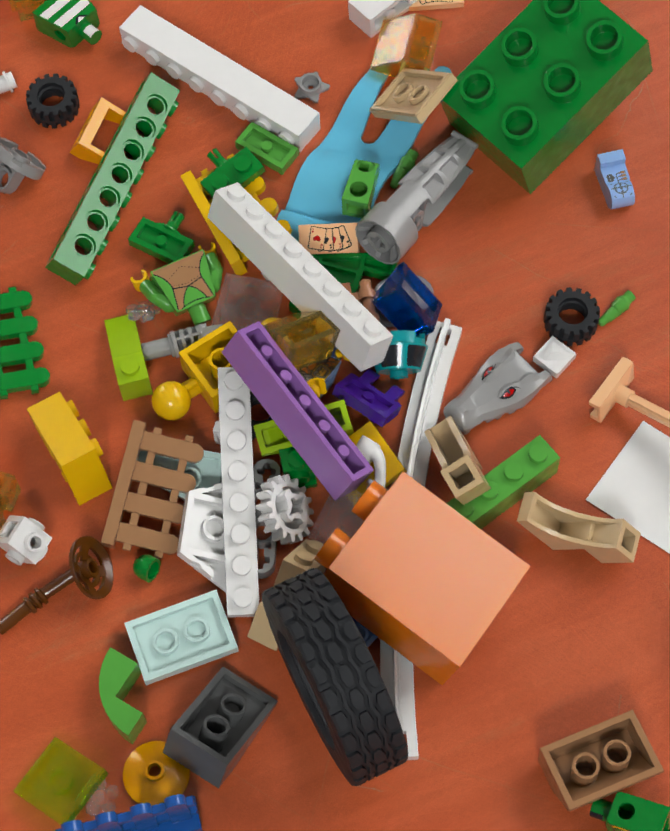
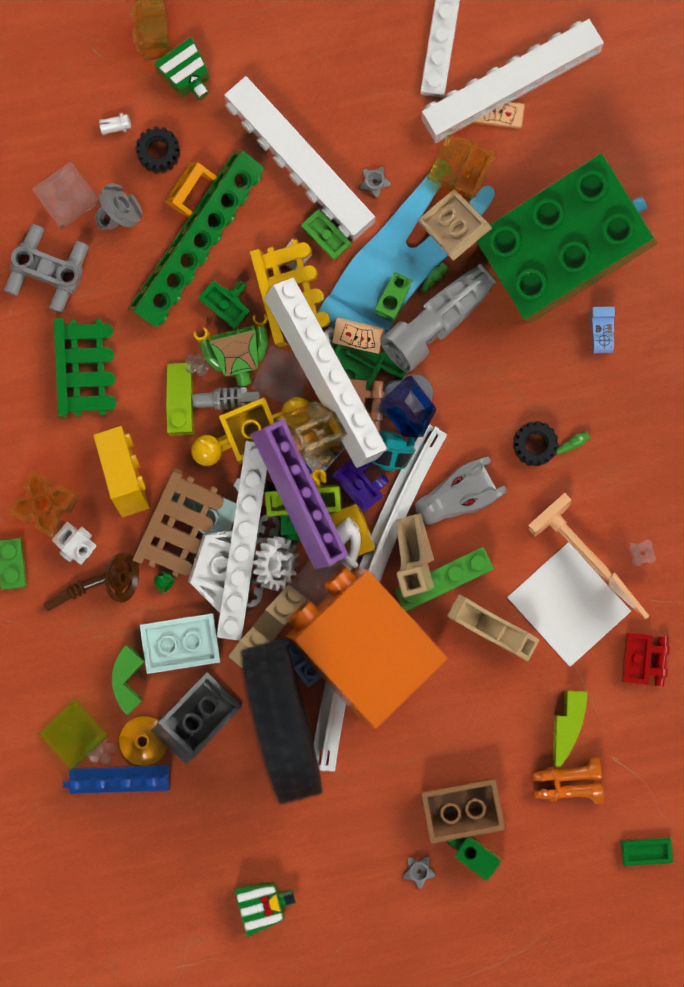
camera: 10 degrees right, 20 degrees up
green plate [200,147,266,199] -> none
white tile [533,336,576,379] -> none

